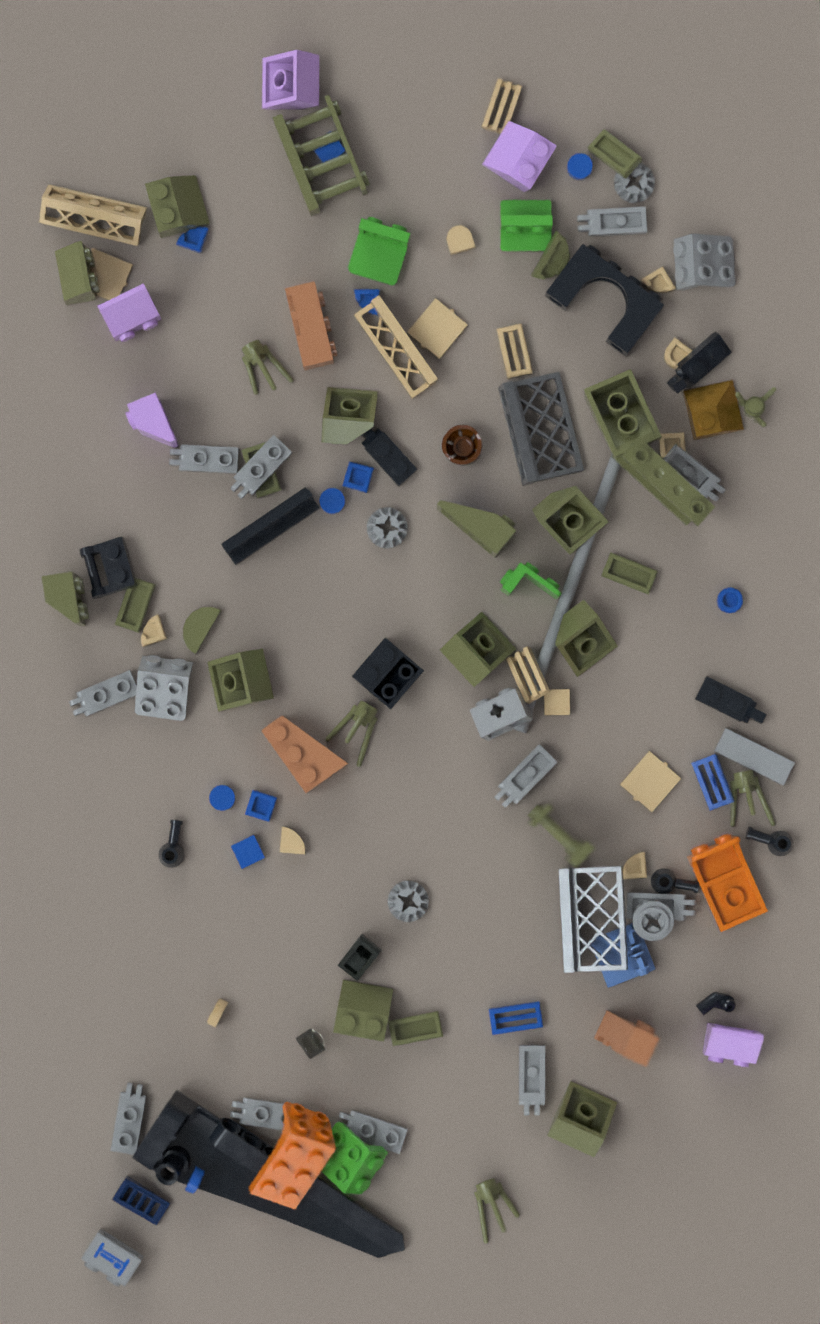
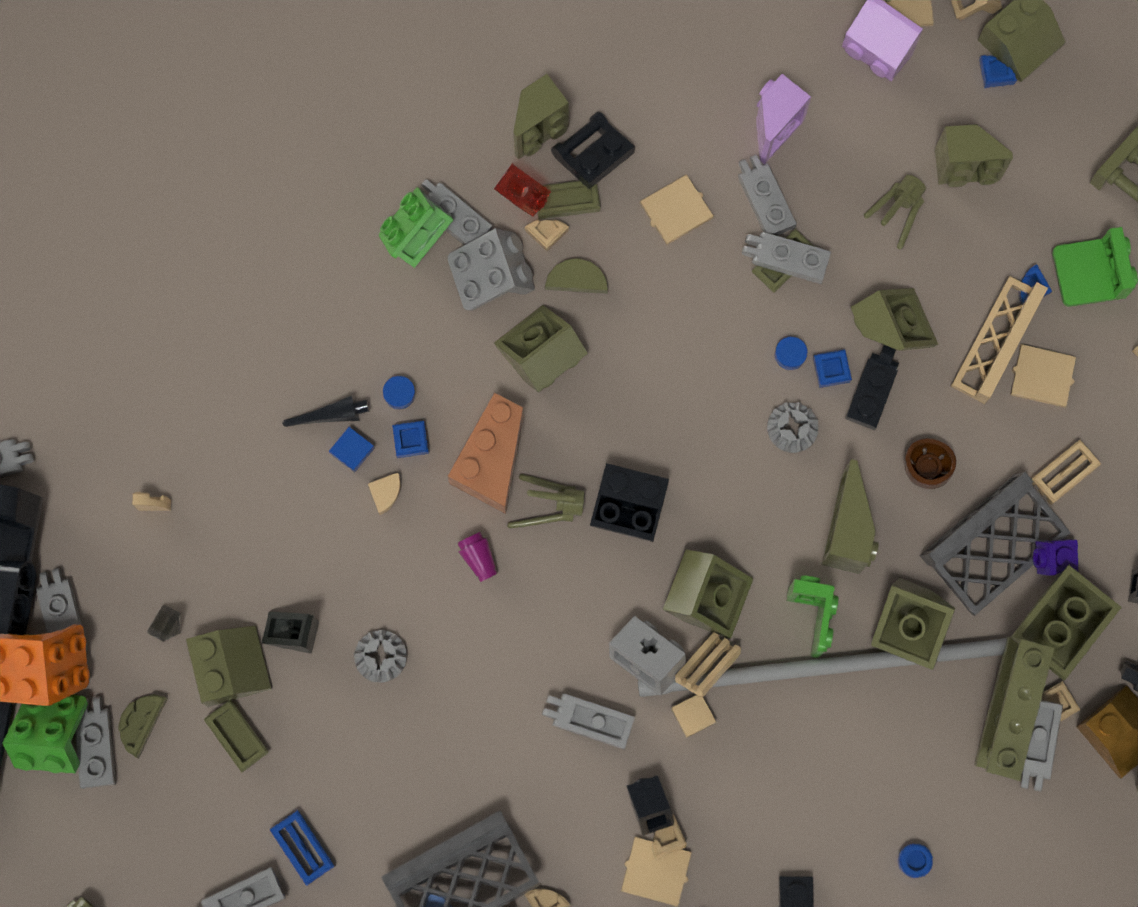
camera: 60 degrees right, 10 degrees down
black bar [158,819,184,868] -> none
black fence [221,487,320,565] -> none
nougat wedge [285,281,337,371] -> none
olive fence [527,804,595,867] -> none
olive slope [555,600,618,677] -> none
olive tile [601,552,658,595] -> none
none -> olive tile [118,694,168,759]
none -> black piece [282,395,370,427]
none -> bright green bracket [379,187,454,268]
none -> magenta cone [457,531,498,582]
none -> clear red brick [494,164,551,217]
none -> black brick [626,775,674,836]
none -> tan piece [640,174,714,245]
none -> tan tile [652,814,687,859]
none -> olive slope [934,124,1013,187]
none -> dark purple bracket [1033,539,1079,576]

